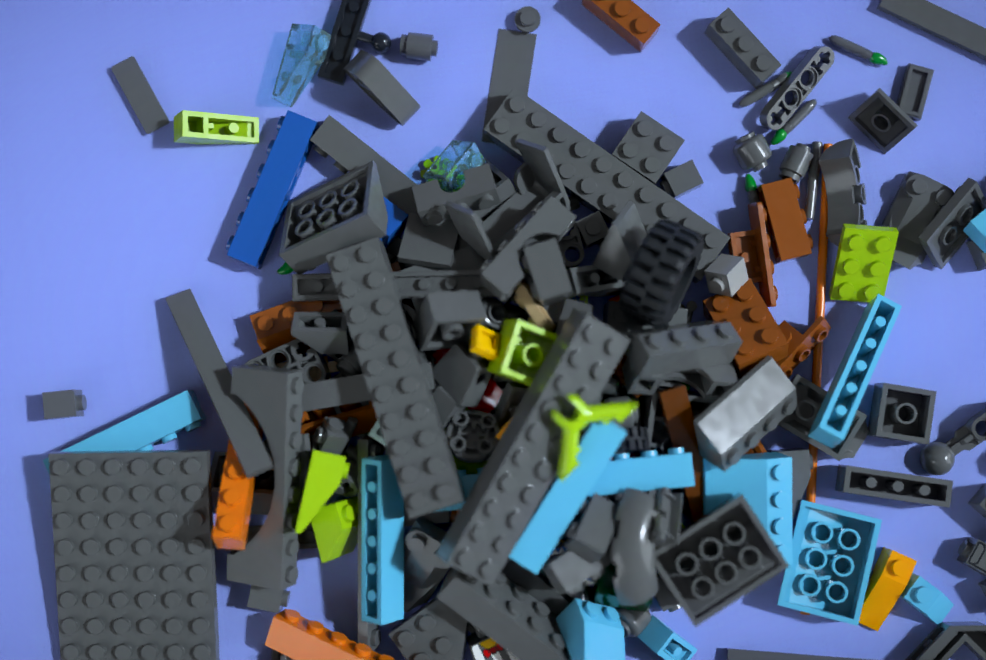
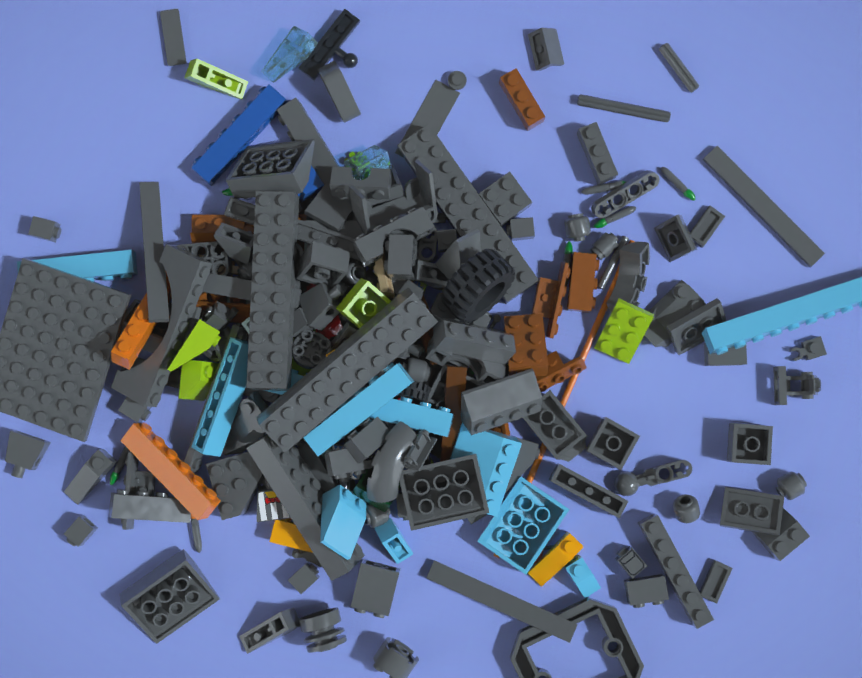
camera: 25 degrees right, 0 degrees up
dark grey brick [400,32,438,61] -> none
yellow tile [470,324,500,361] -> none
lime piece [551,394,638,481] -> none
light grey brick [704,254,748,297] -> none
medium azure brick [808,294,902,449] -> none

